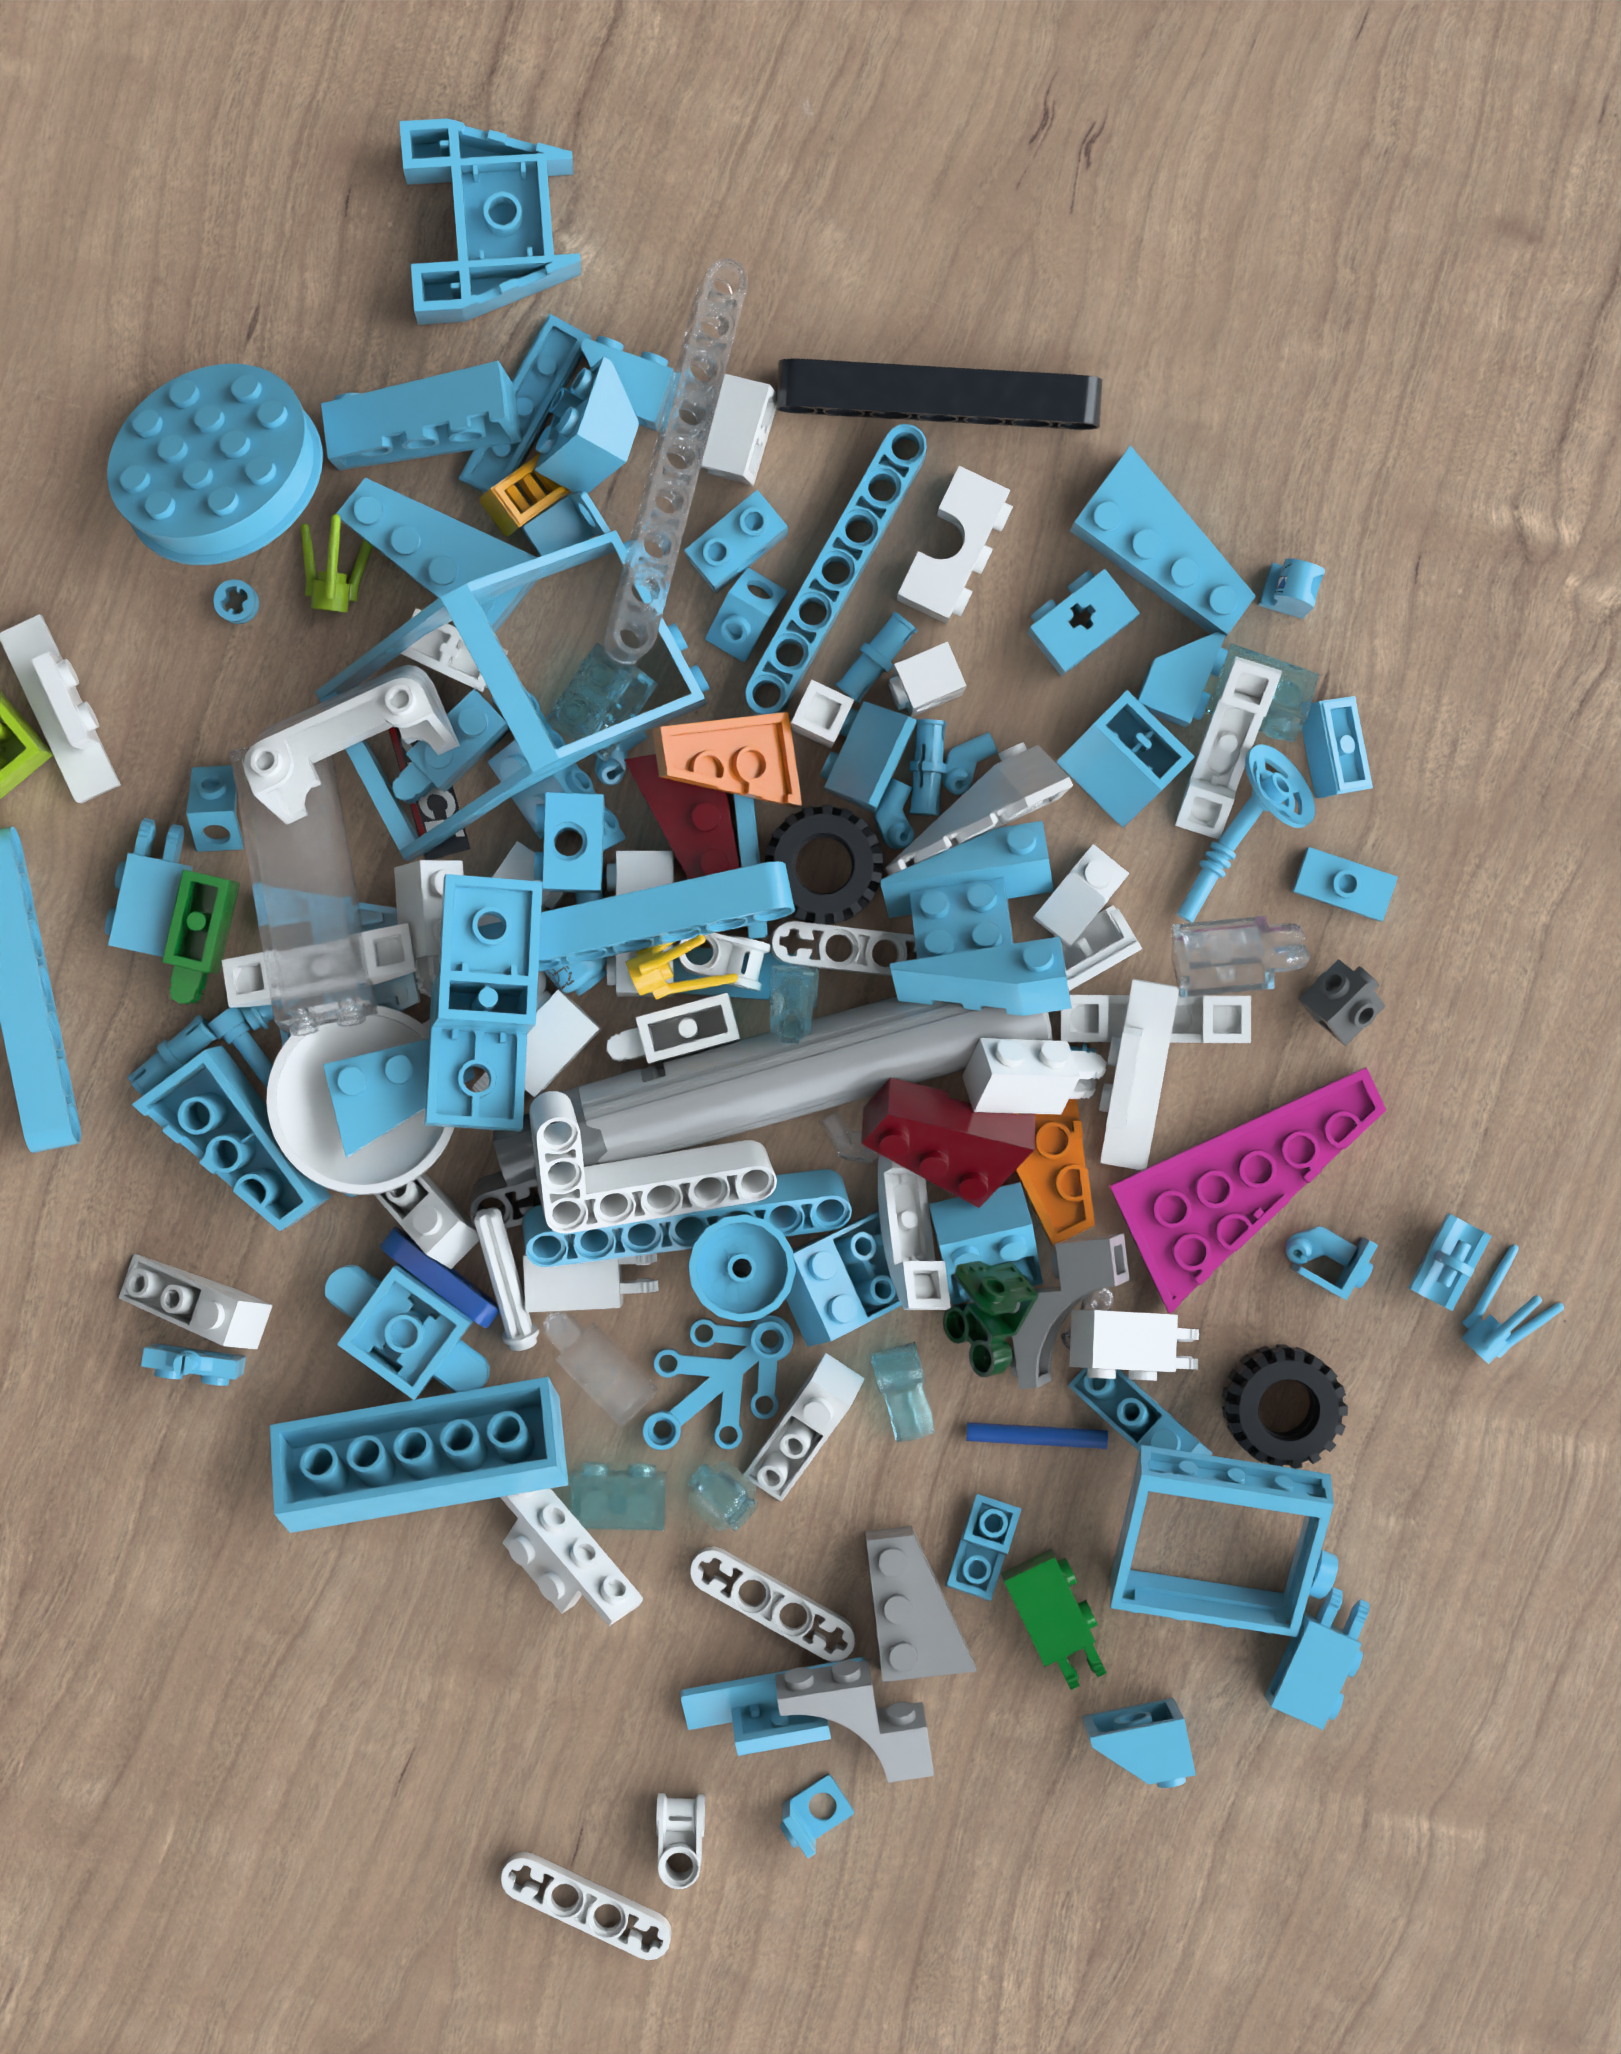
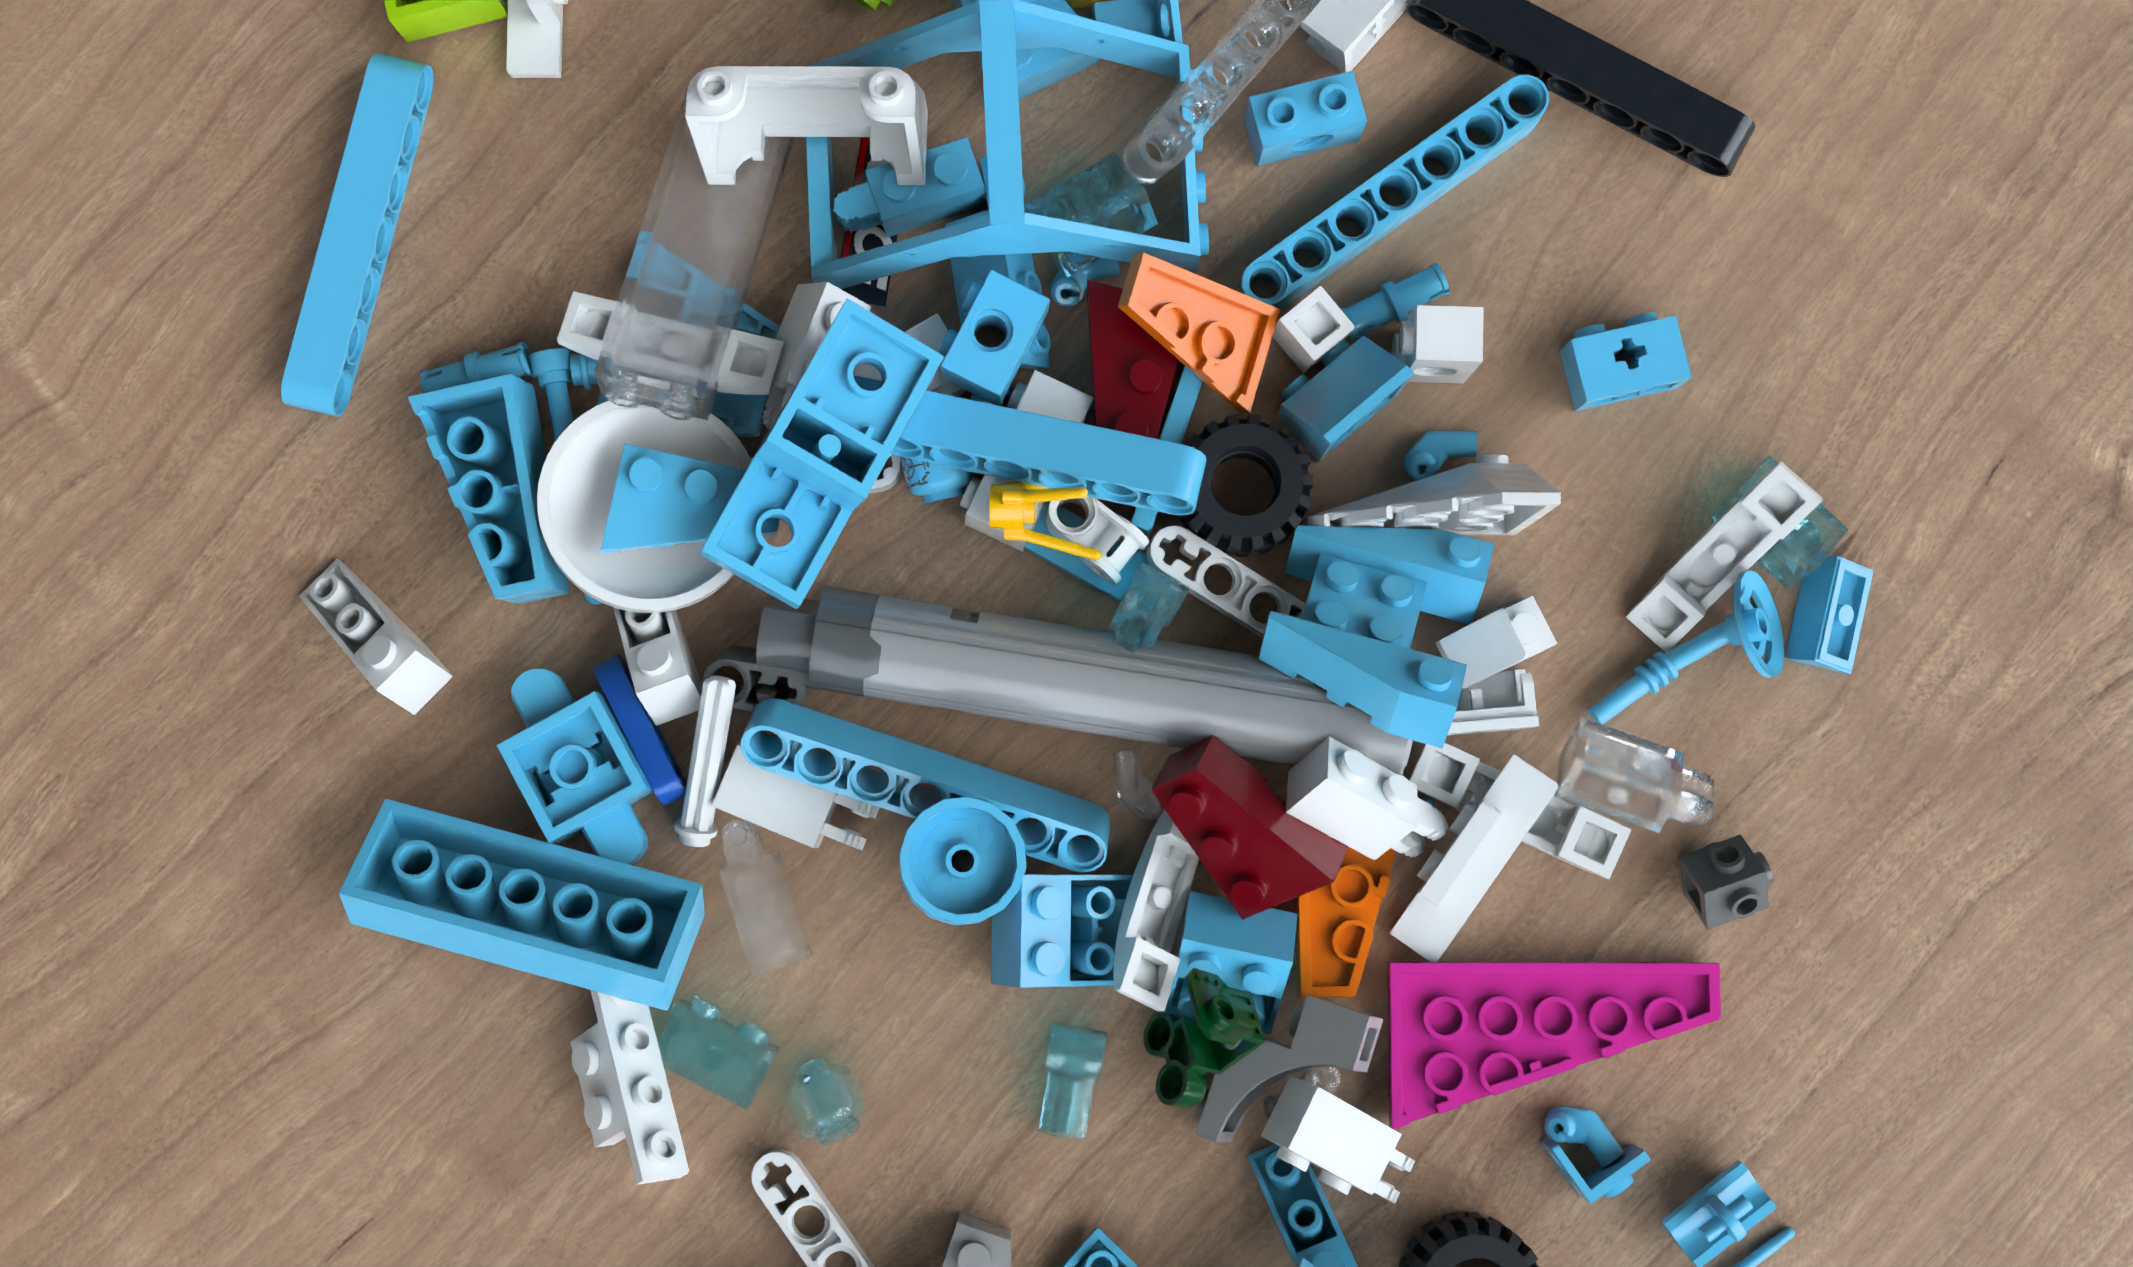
camera: 20 degrees right, 5 degrees down
medium azure hinge [105,818,193,957] -> none
medium azure plate [141,1343,246,1386] -> none
green hinge [162,869,240,1005] -> none
medium azure bracket [186,765,244,852] -> none
white hinge [401,608,508,692] -> none
white hinge [472,990,602,1097] -> none
white beam [529,1091,777,1233] -> none
white hinge [606,993,741,1065] -> none
medium azure plant [643,1315,793,1450] -> none
medium azure bracket [705,568,787,662] -> none
white slope [743,1353,865,1502] -> none
medium azure arm [874,778,914,849] -> none
white arch [897,466,1013,624] -> none
medium azure pin [909,719,947,816] -> none
blue bar [966,1422,1108,1449] -> none
medium azure slope [1056,690,1195,828] -> none
medium azure wedge [1070,445,1256,637] -> none
medium azure slope [1136,632,1228,728] -> none
medium azure leg [1258,558,1325,619] -> none
medium azure plate [1292,847,1398,922] -> none

